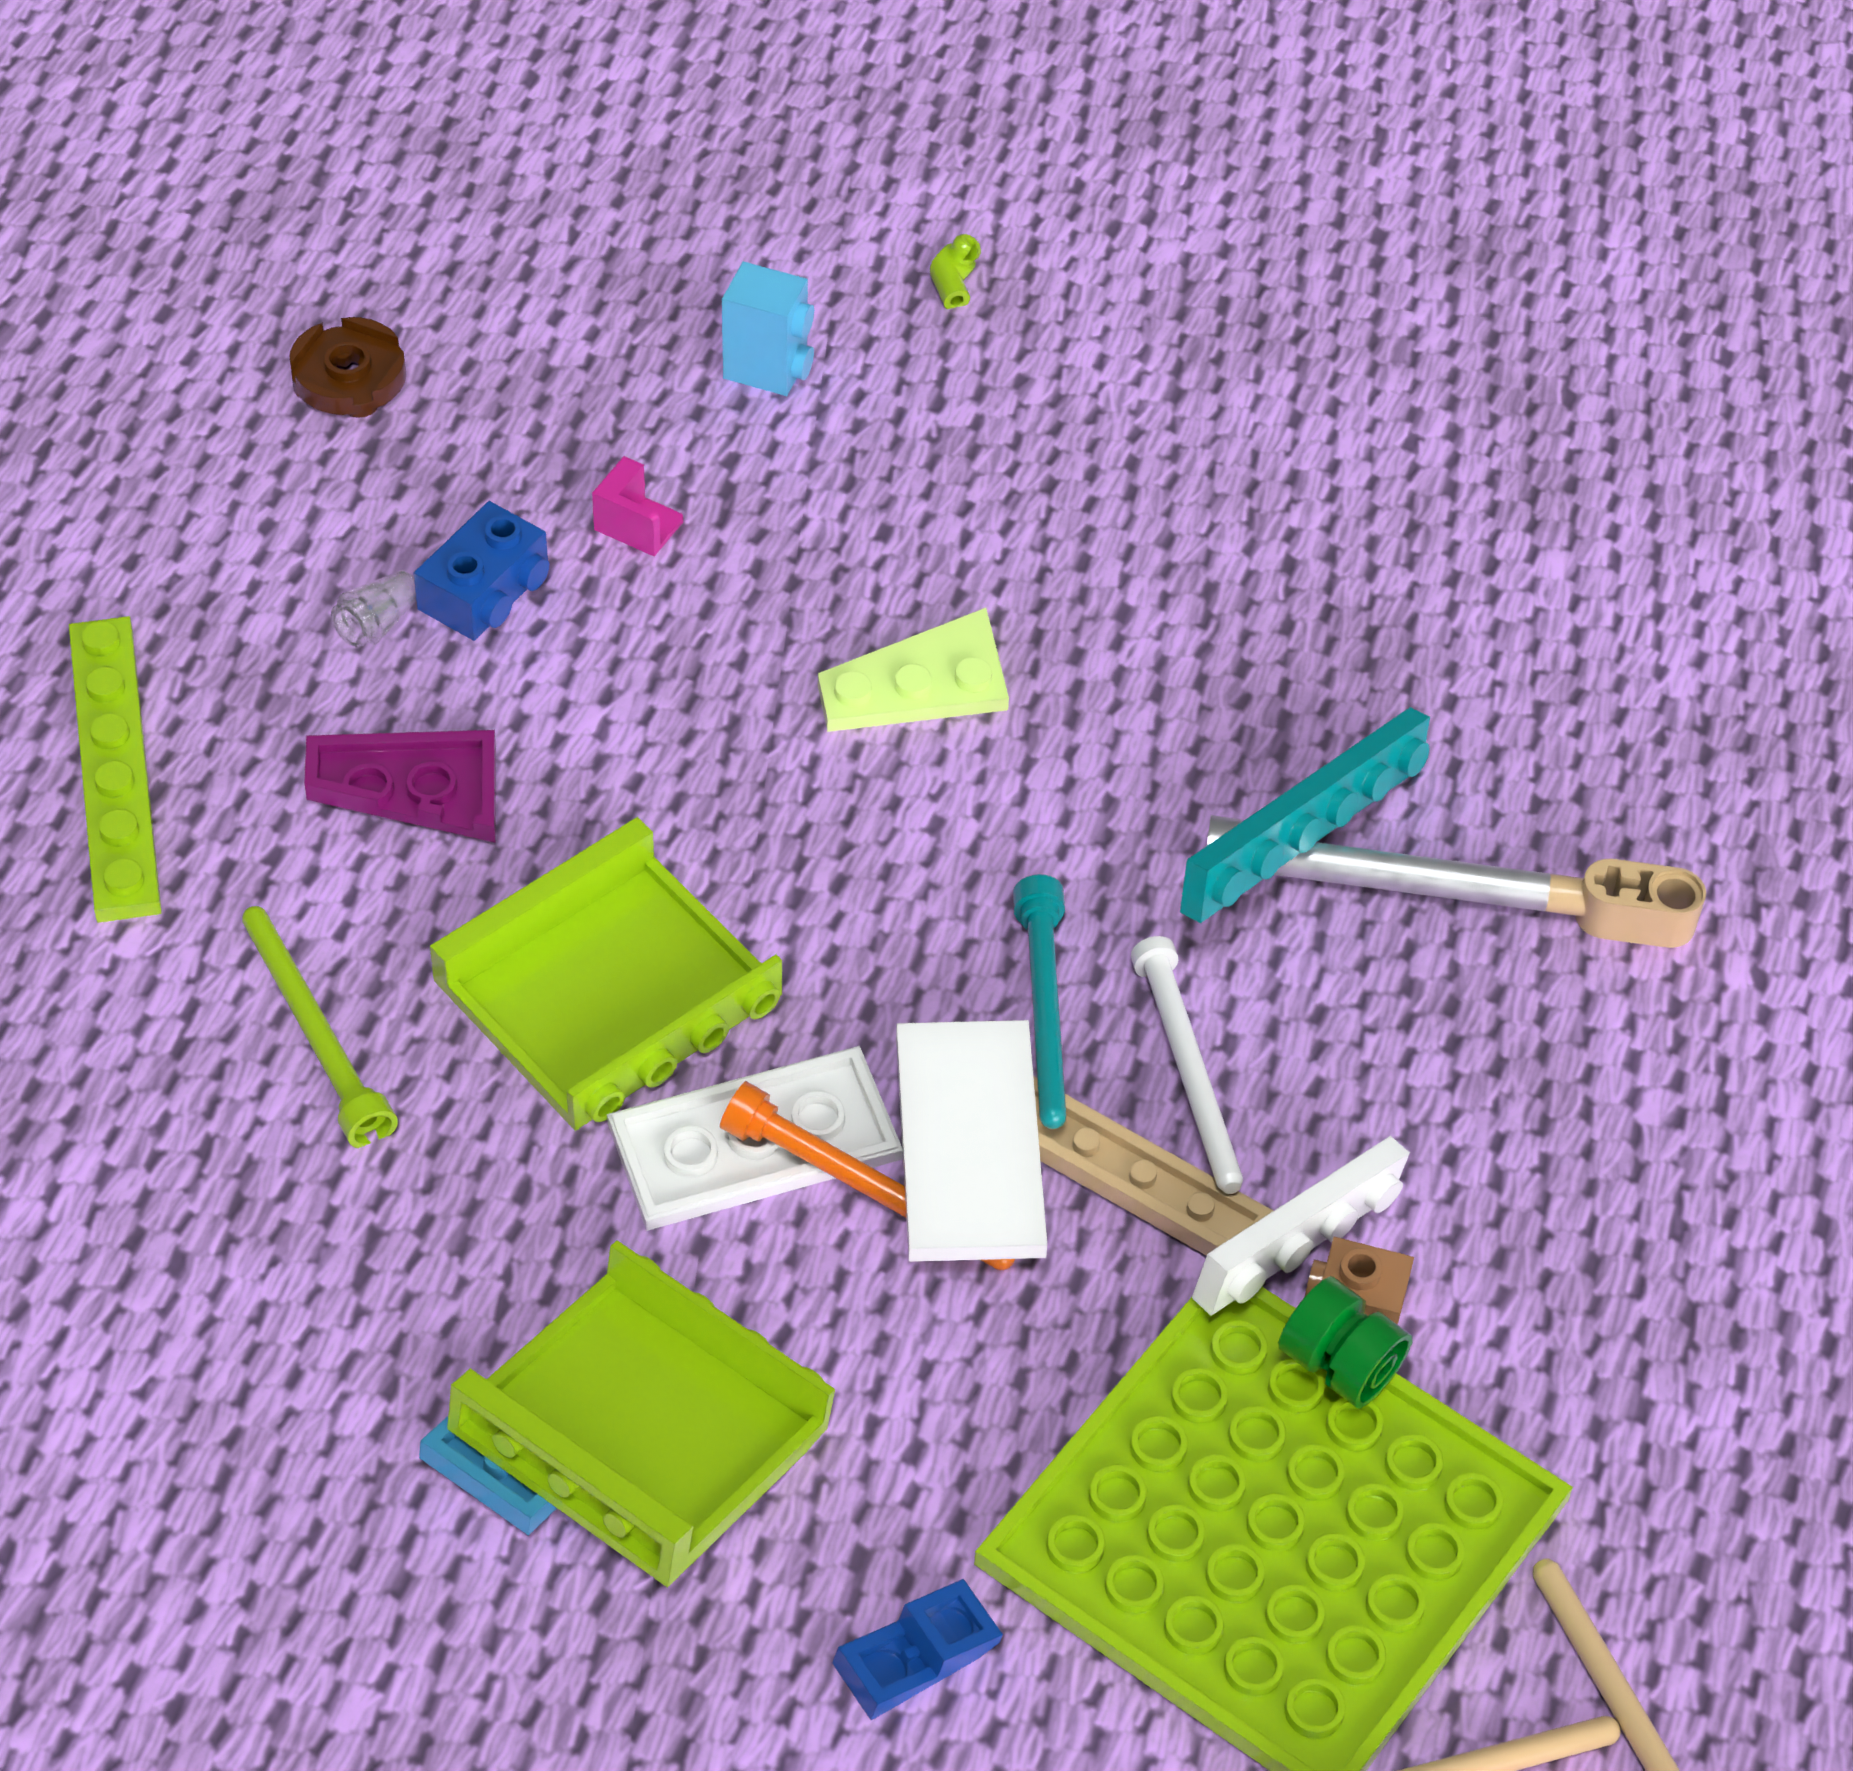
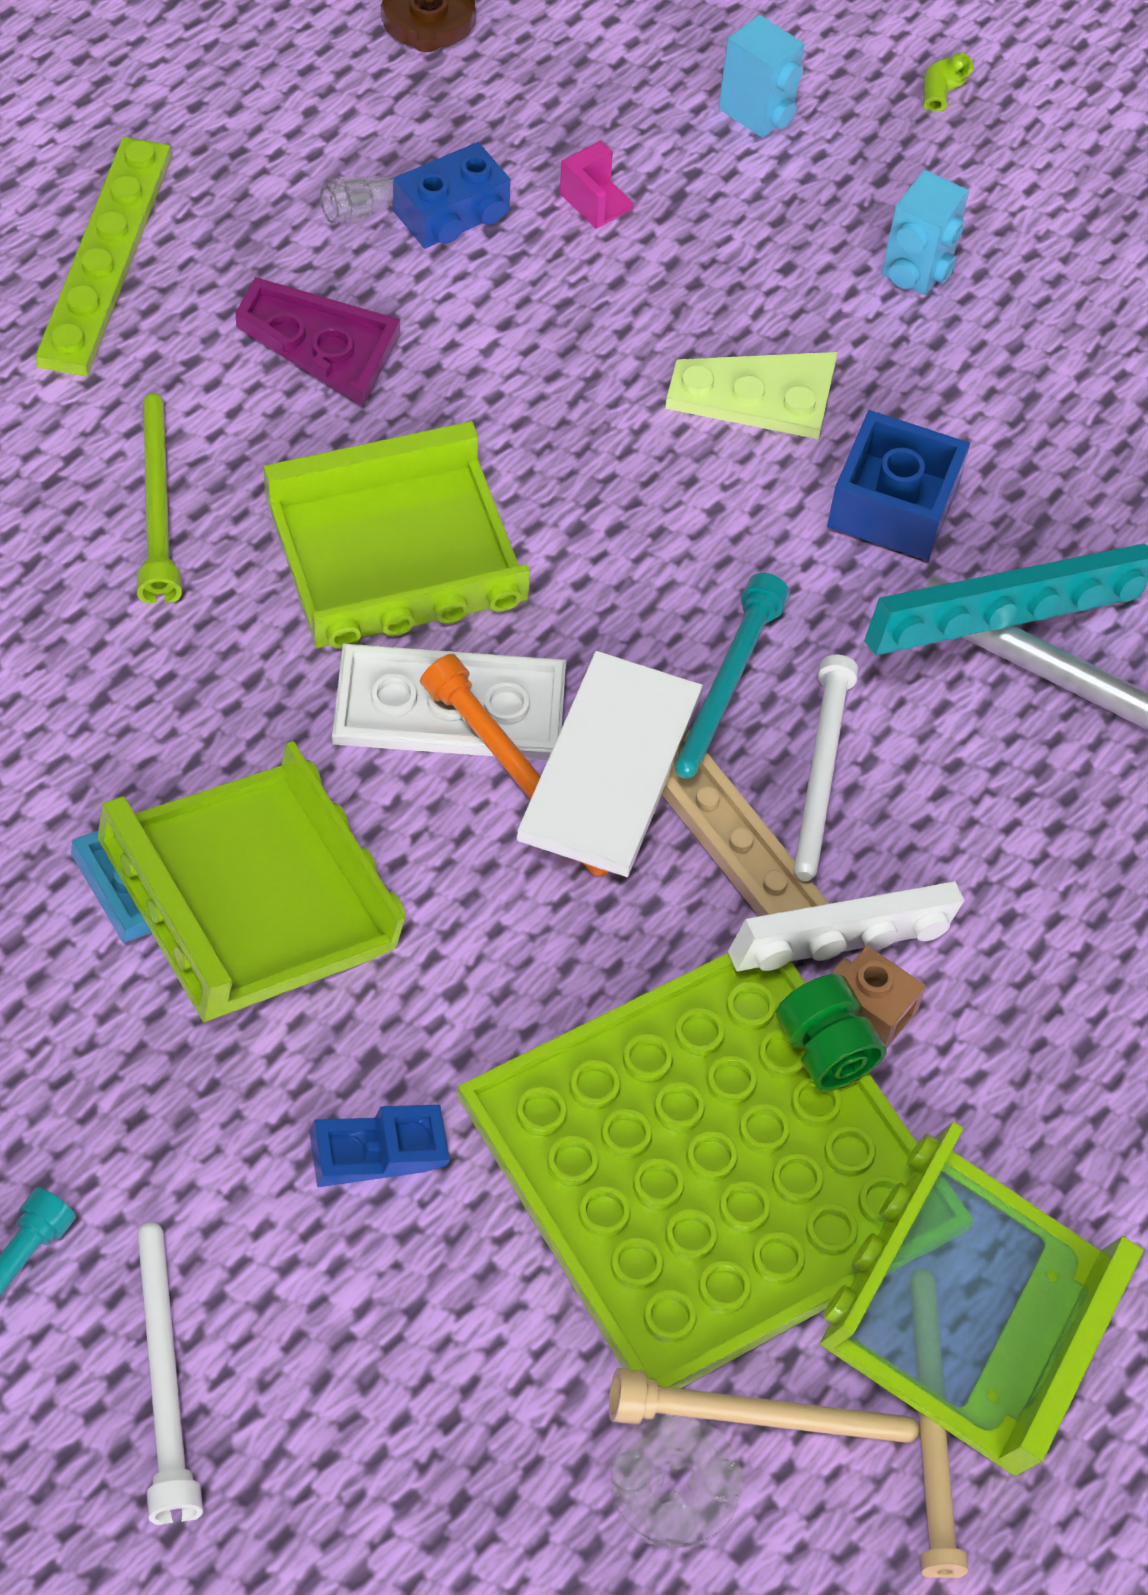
camera: 20 degrees right, 5 degrees up
none -> clear light blue panel [819,1121,1144,1476]
none -> blue brick [827,410,970,561]
none -> medium azure brick [882,169,969,296]

